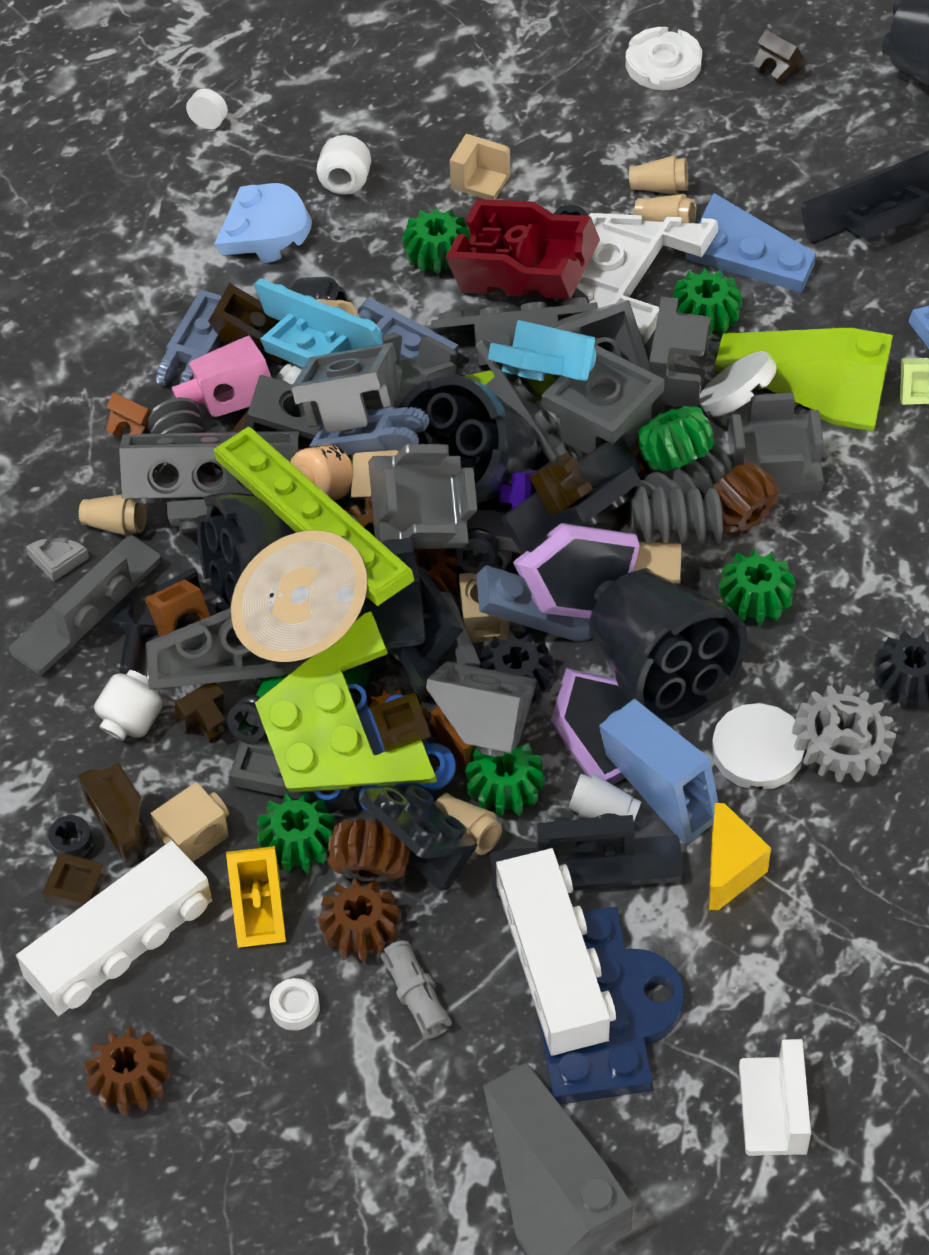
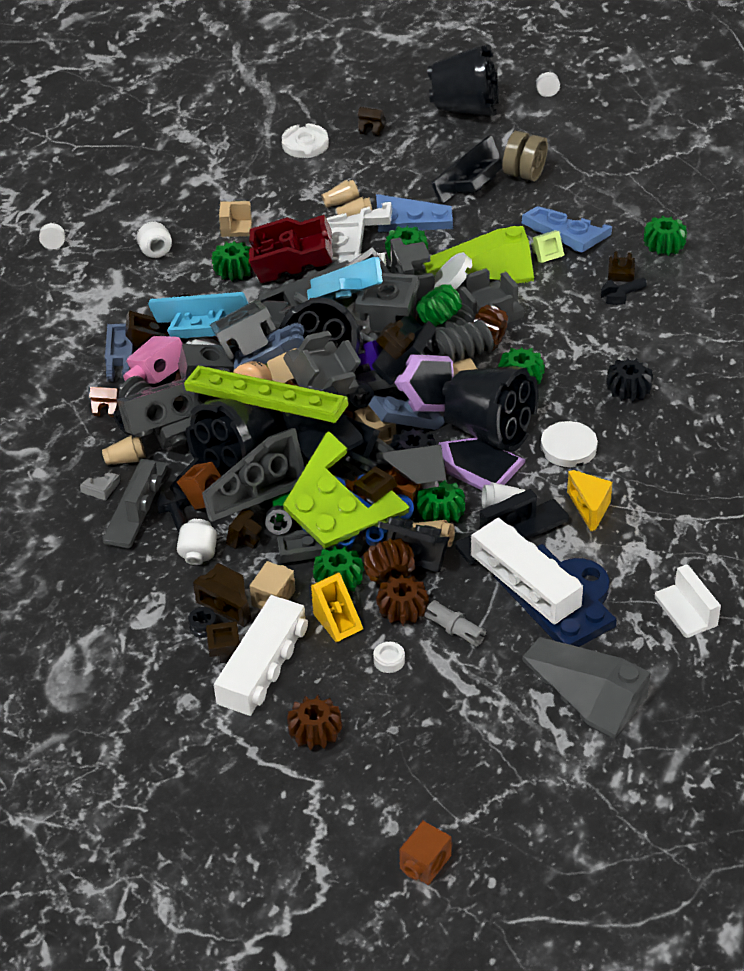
camera: 25 degrees left, 10 degrees down
light blue slope [215,183,312,264] -> none
tan piece [231,530,367,662] -> none
medium blue slope [599,699,718,845] -> none
light grey gear [792,685,896,782] -> none

